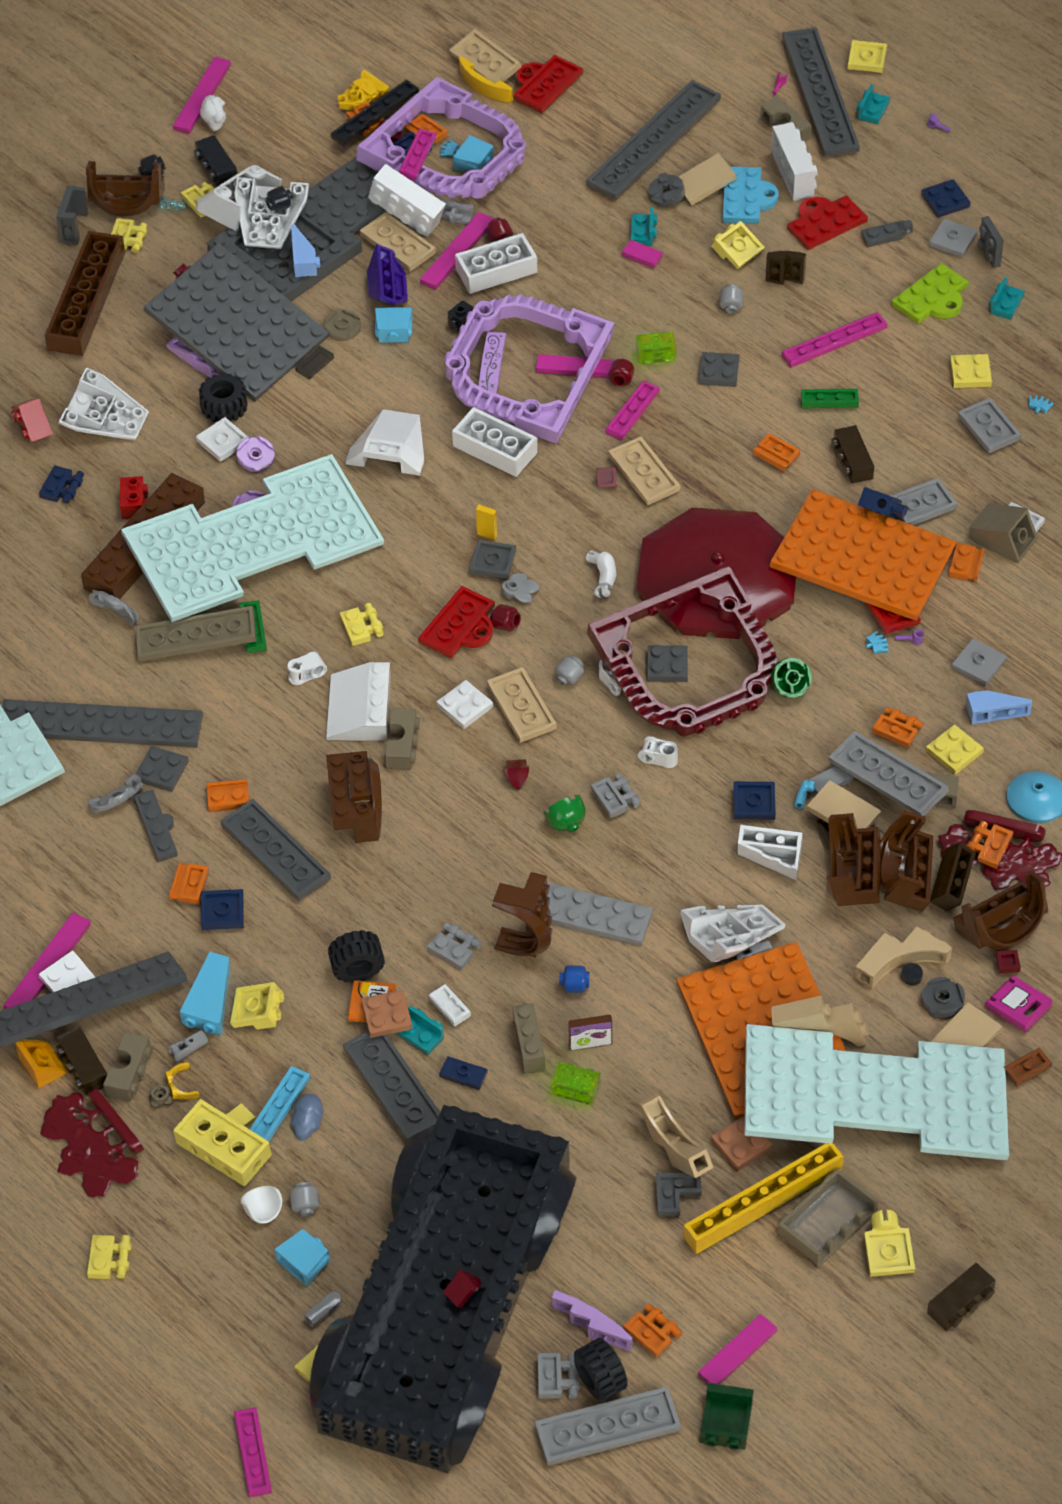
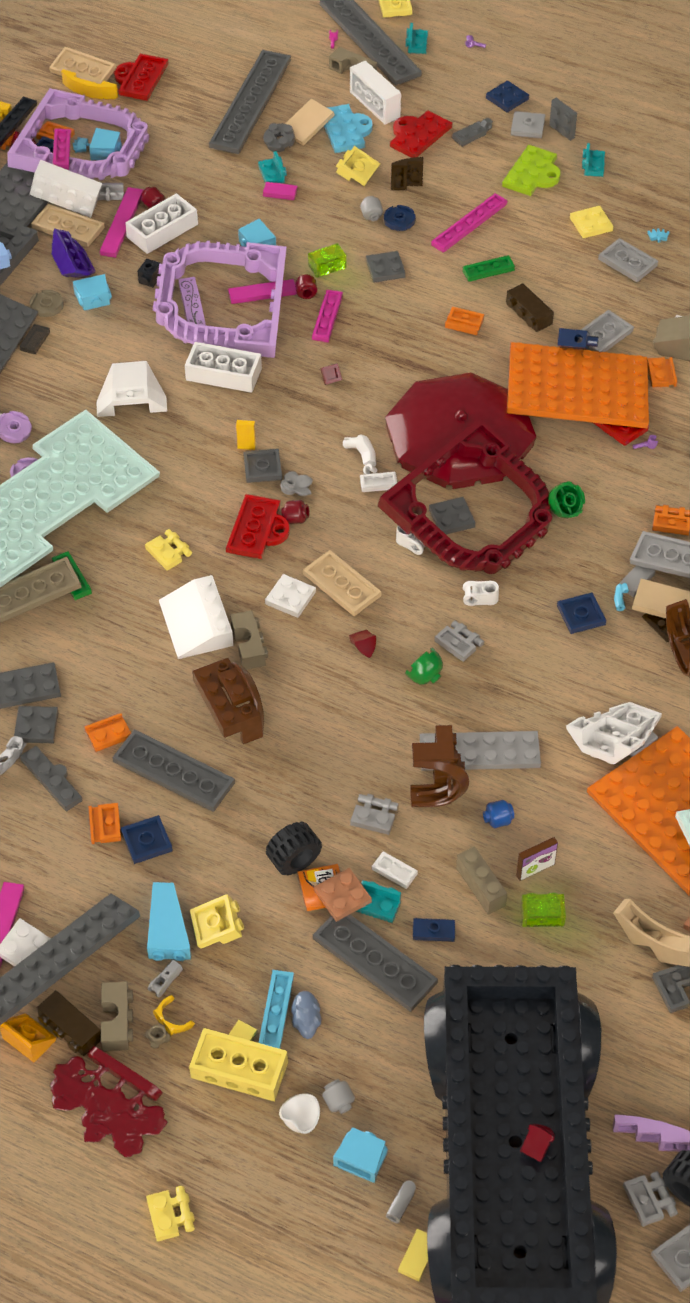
camera: 20 degrees left, 0 degrees up
white piece [288,652,327,685] -> none
light grey head [555,655,584,686] -> none
tan plate [608,436,681,506] -> none
white wedge [738,825,803,881] -> none
medium azure piece [866,631,889,654] -> none
none -> medium azure torso [238,218,276,247]
none -> white plate [360,472,397,492]
none -> dark blue plate [384,205,416,231]

